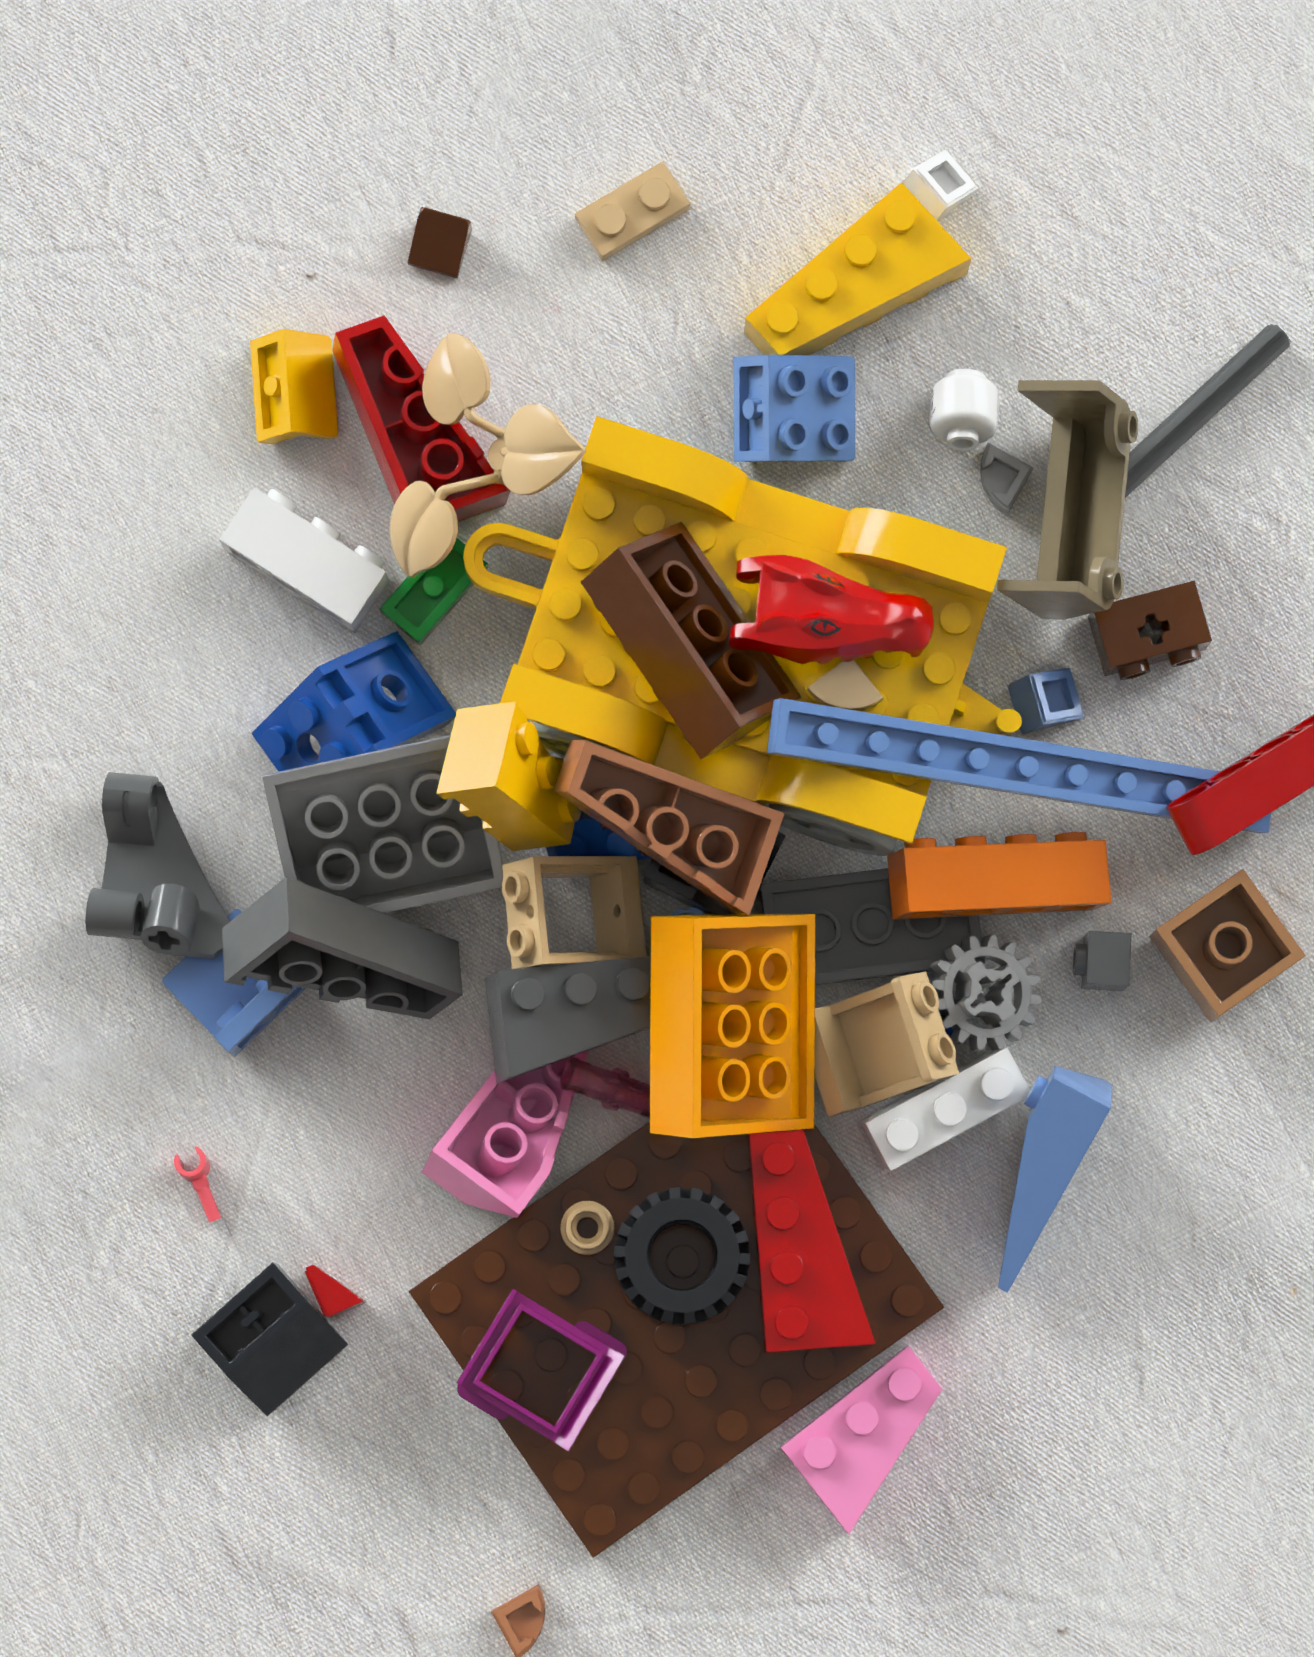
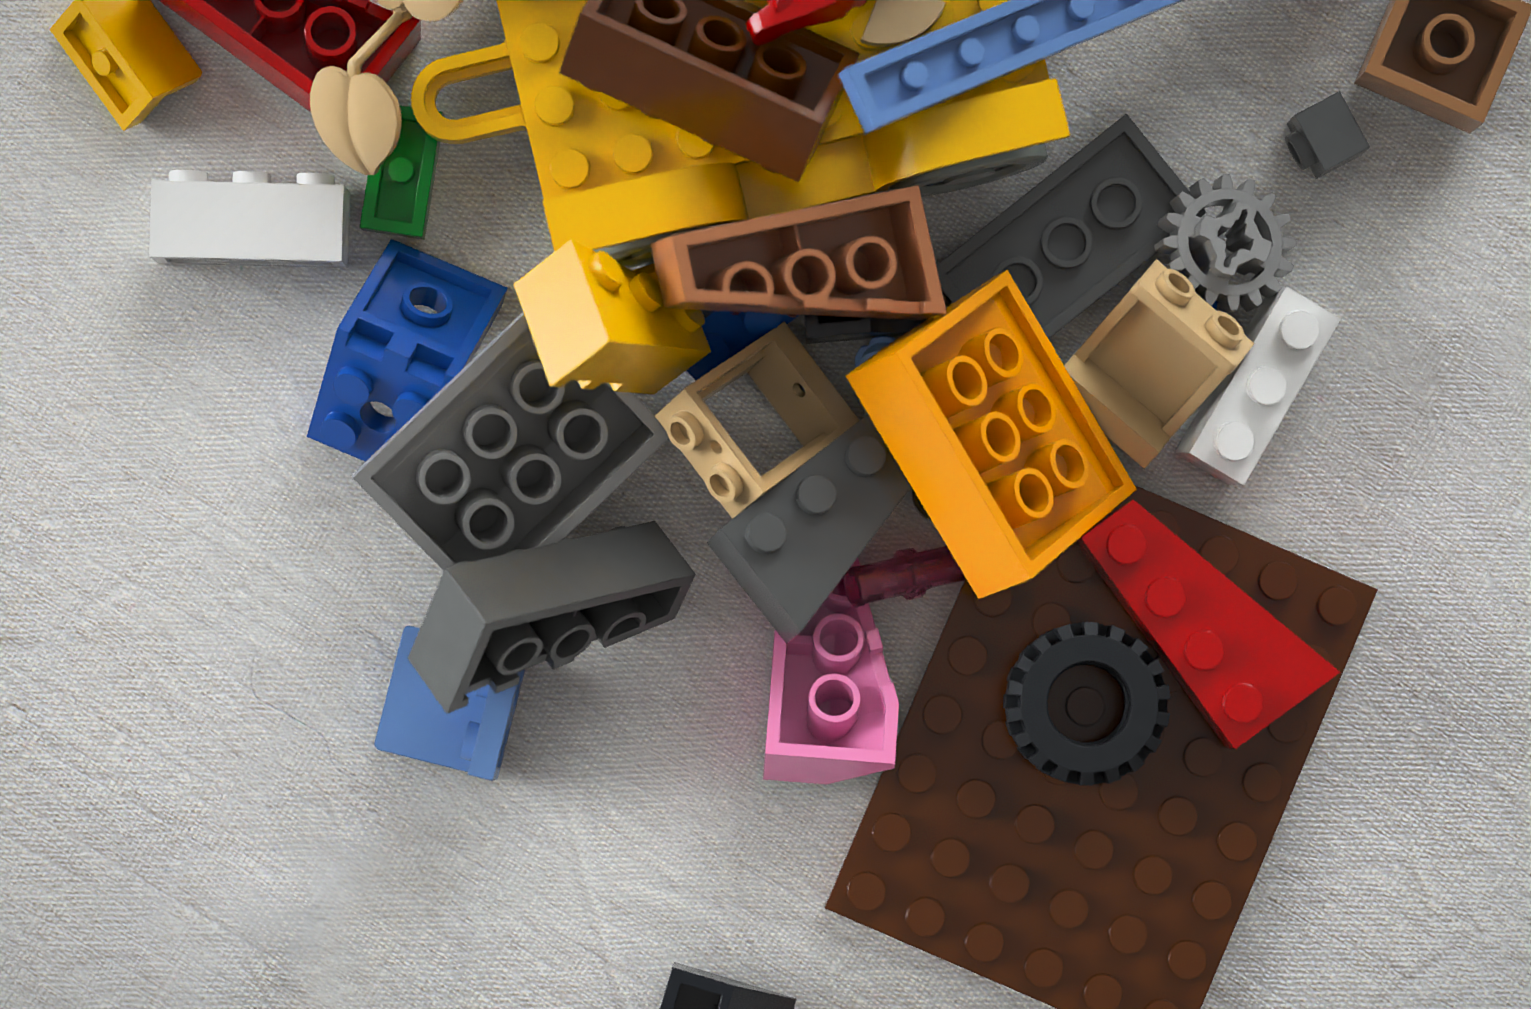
camera: 30 degrees left, 5 degrees up
dark grey panel [85,772,230,959] -> none
coral hand [174,1146,222,1223] -> none
red slope [304,1265,366,1318] -> none
magenta piece [456,1289,627,1451] -> none
tan plate [560,1201,614,1255] -> none
bright pink wedge [780,1346,942,1534] -> none
orange brick [887,832,1112,919] -> none
medium blue wedge [998,1066,1113,1293] -> none

